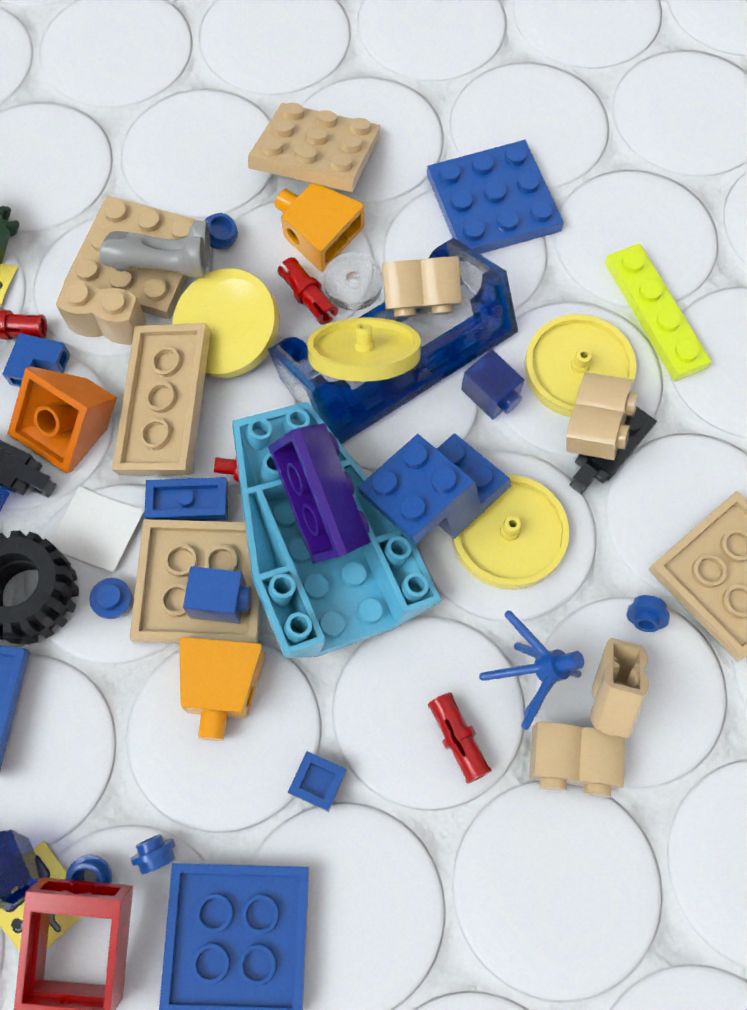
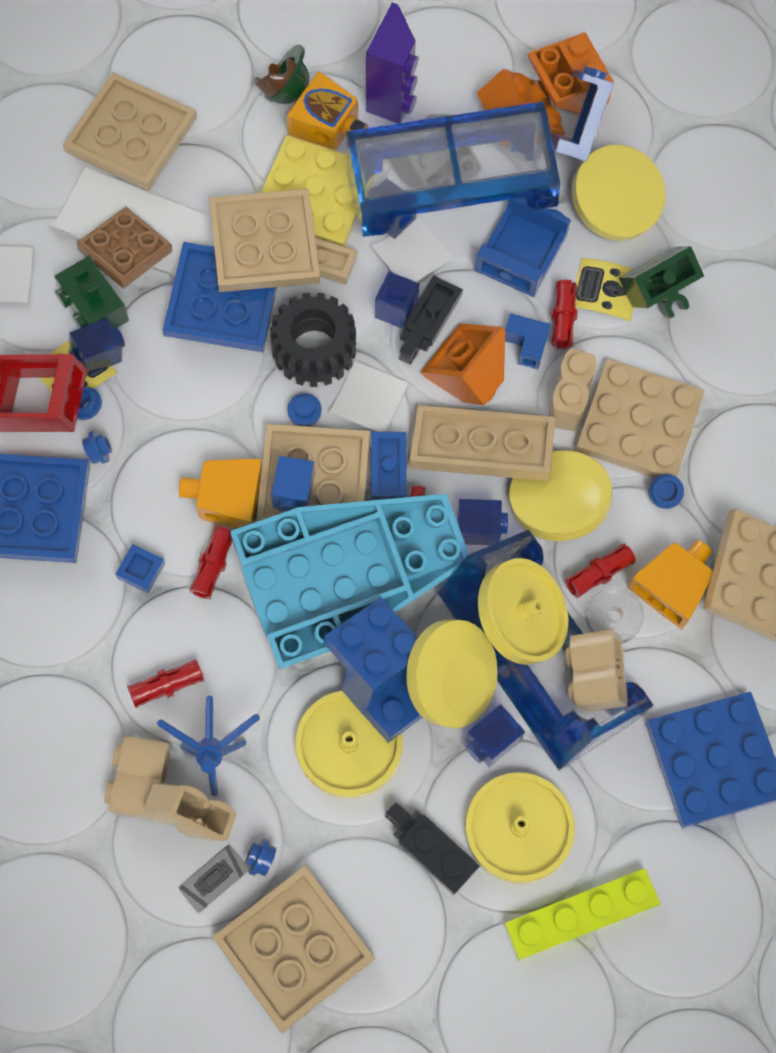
camera: 90 degrees right, 0 degrees up
light grey piece [99,221,210,278] -> none
dark purple slope [268,423,370,563] -> none
tan brick [566,372,638,460] -> none
none -> sticker [178,845,249,913]
none -> red pin [189,526,233,599]
none -> light yellow piece [407,620,498,728]
none -> clear blue brick [457,499,508,545]

